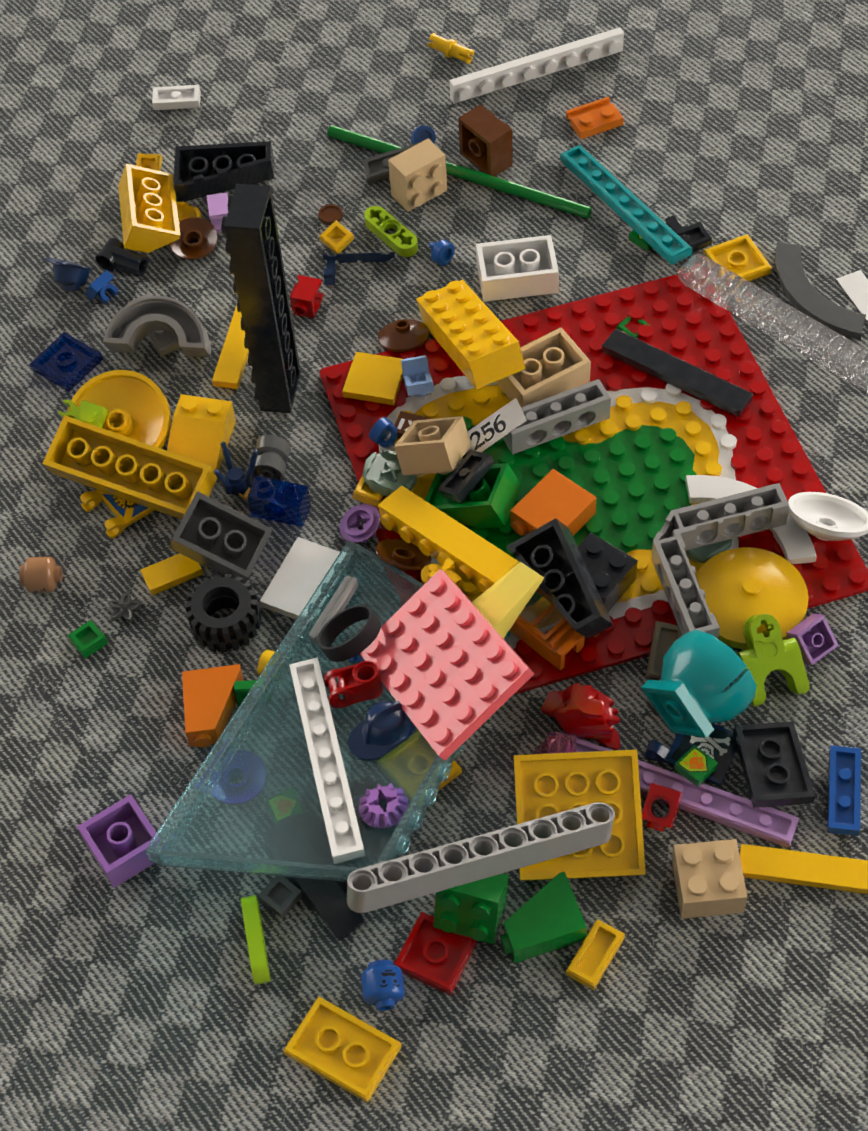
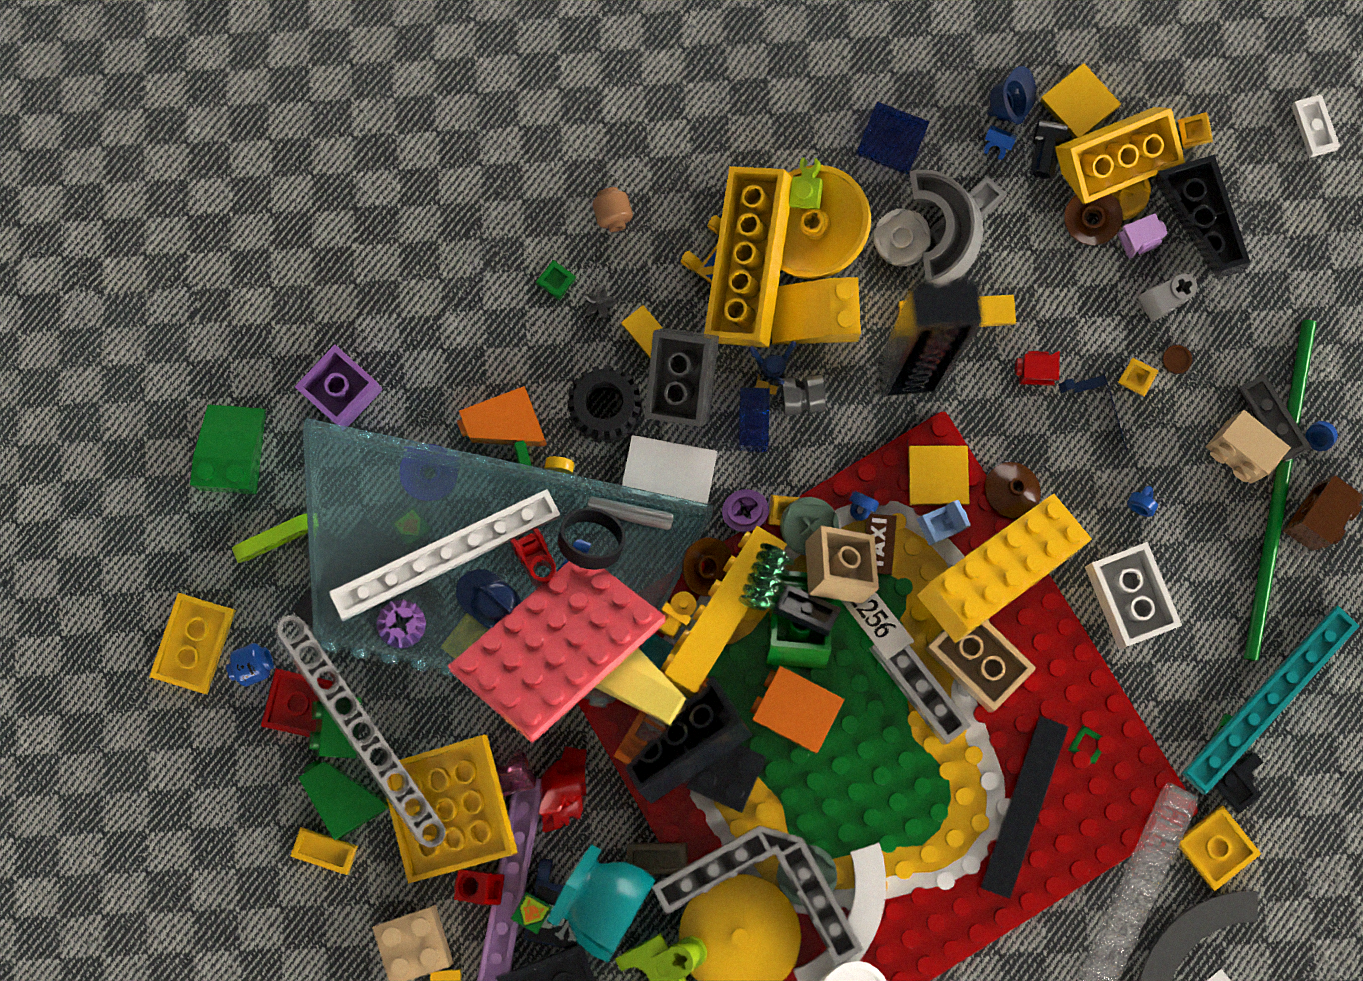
camera: 75 degrees right, 25 degrees up
lime beam [364,206,418,257] -> none
none -> green slope [190,404,266,495]
none -> clear green piece [739,543,794,611]
none -> white tile [874,209,931,266]
none -> yellow tile [1040,63,1121,139]
none -> light grey piece [1137,274,1197,322]

